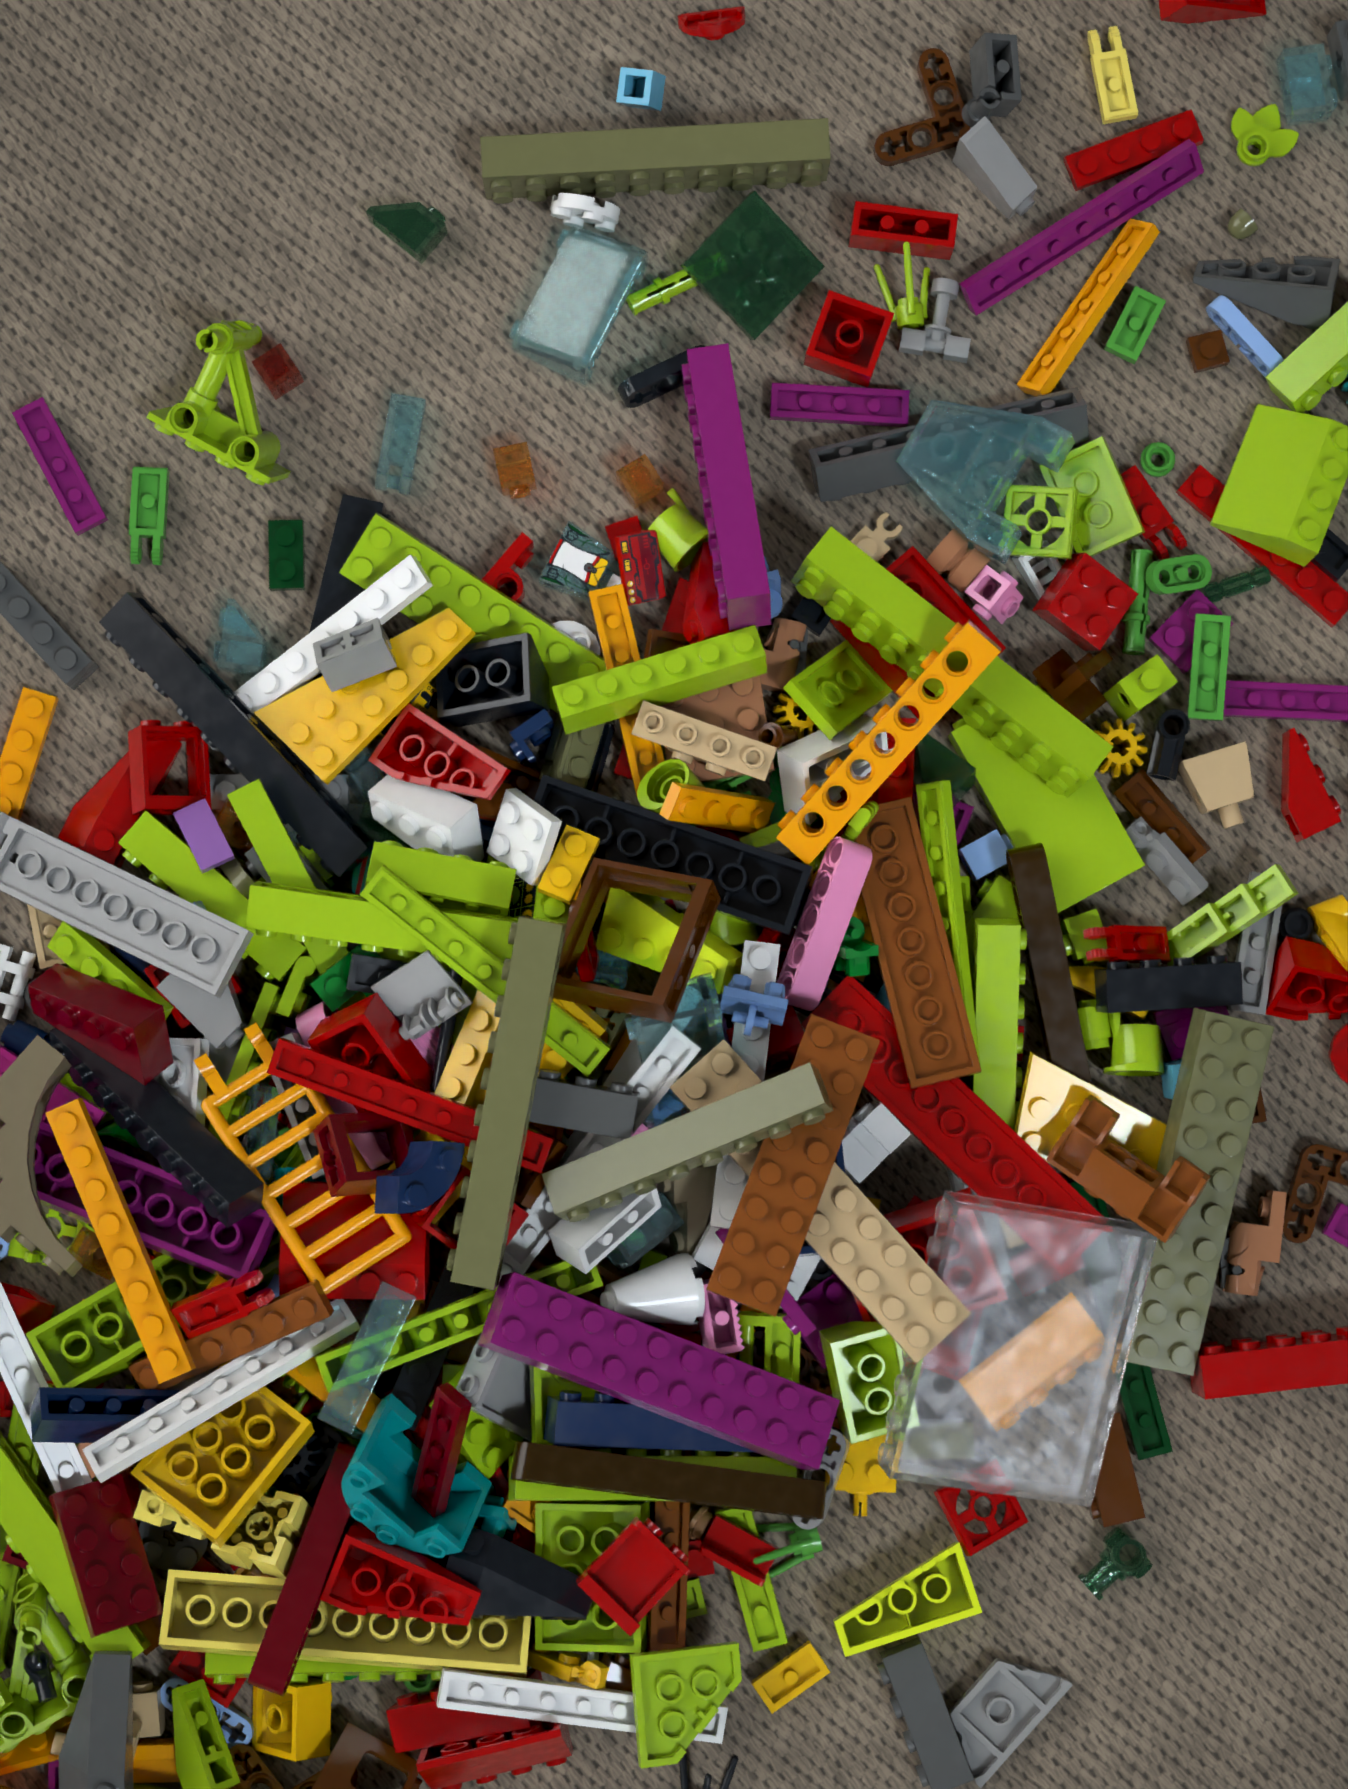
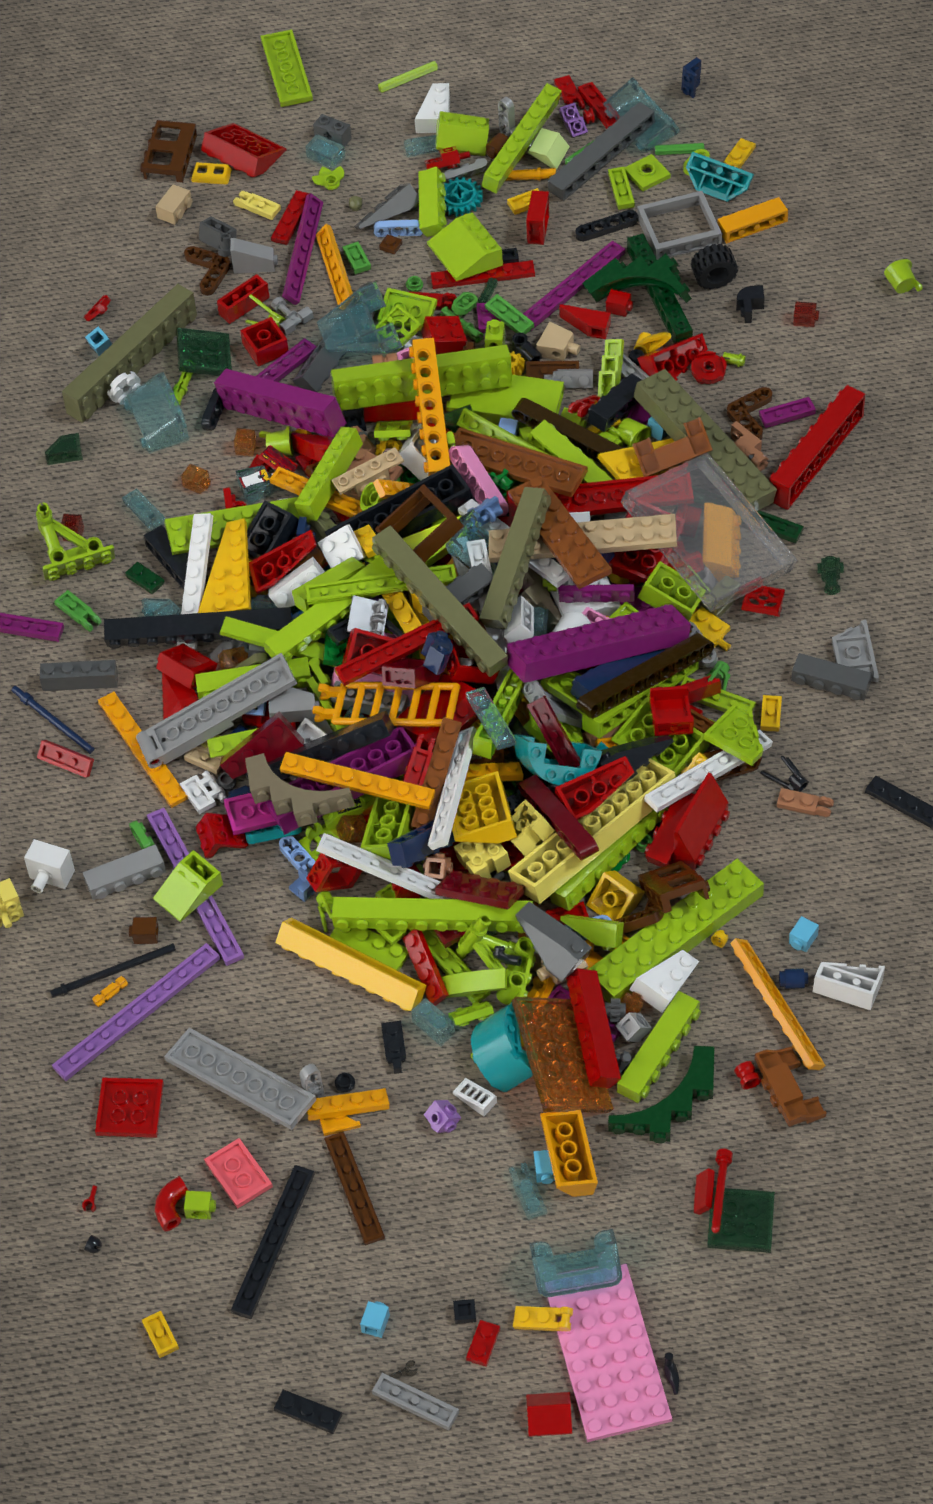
camera: 40 degrees left, 30 degrees down
medium lavender slope [173,798,235,874] -> none
light grey hinge [313,618,397,692] -> none
neon yellow wedge [833,1541,982,1657] -> none
reddish brown slope [1087,1409,1146,1528] -> none

